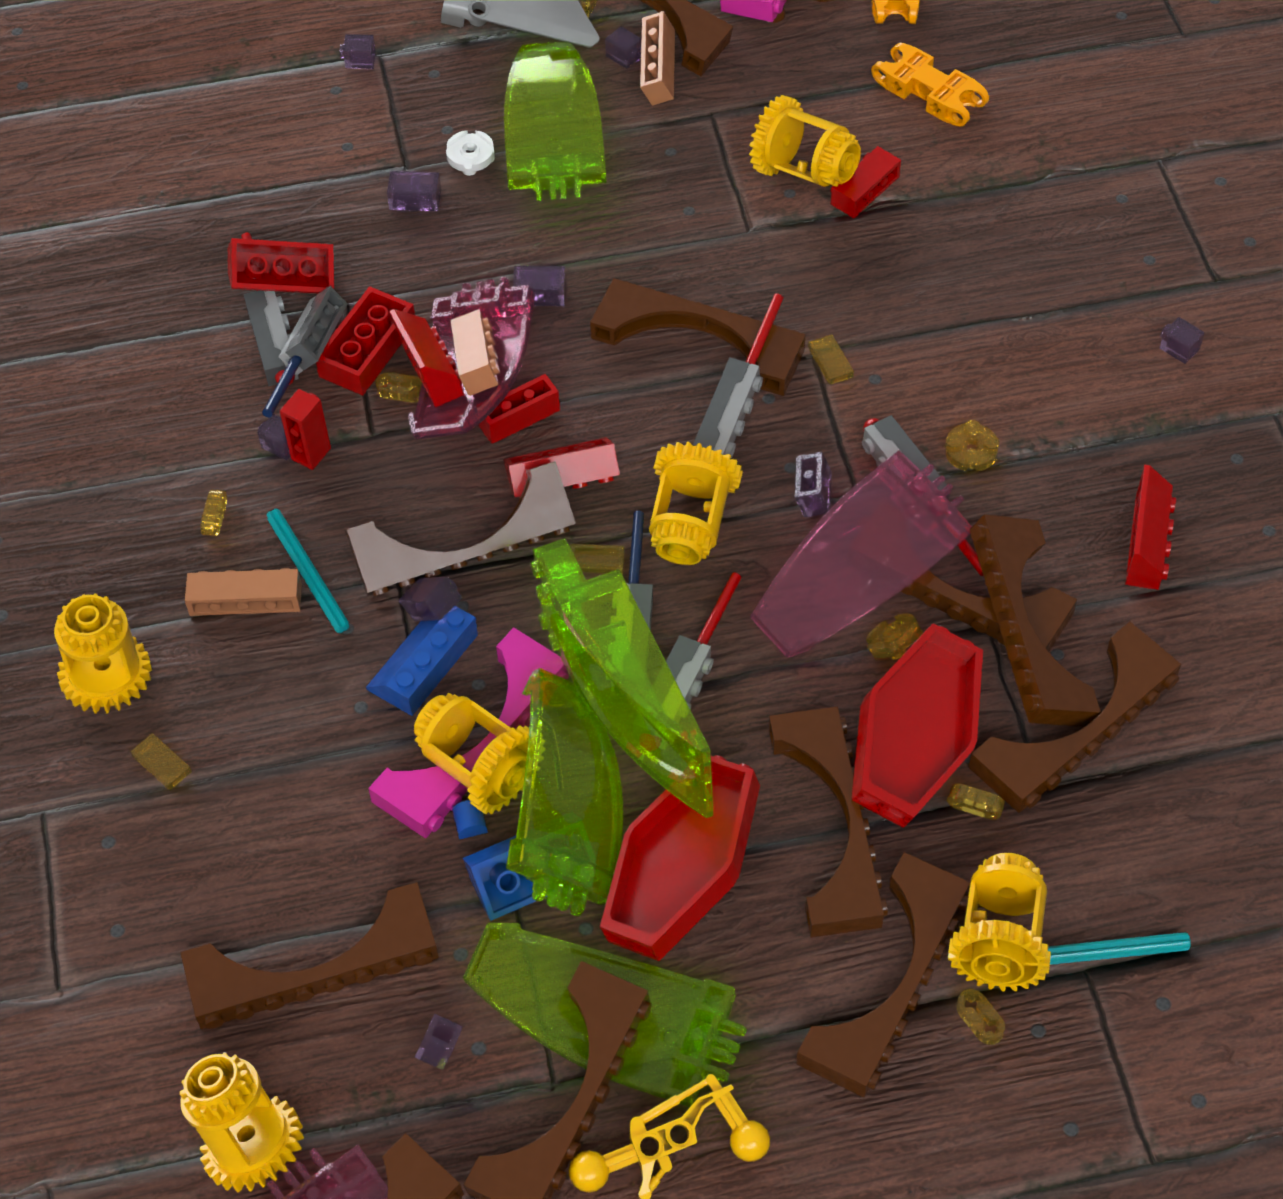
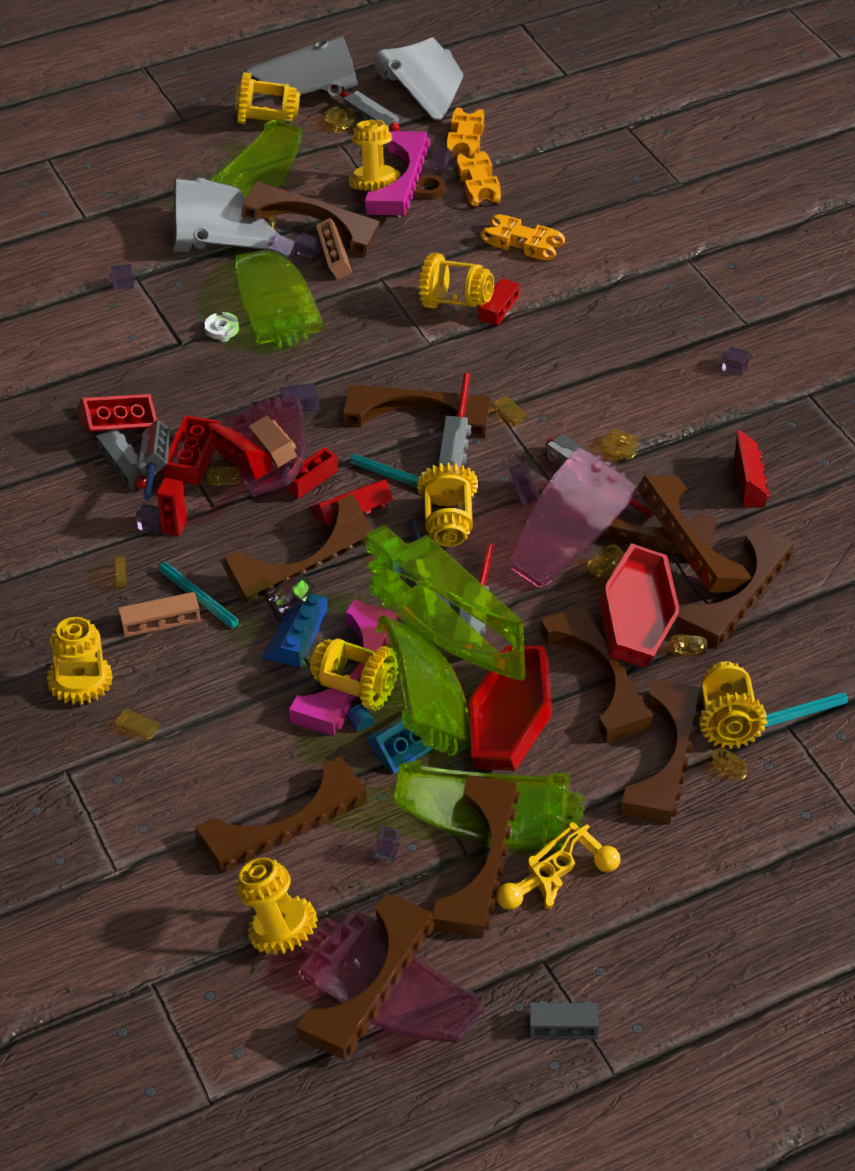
camera: 15 degrees left, 10 degrees down
clear purple brick [387,171,441,211] -> none
none -> clear purple brick [268,233,295,257]
none -> teal axle [350,454,418,488]

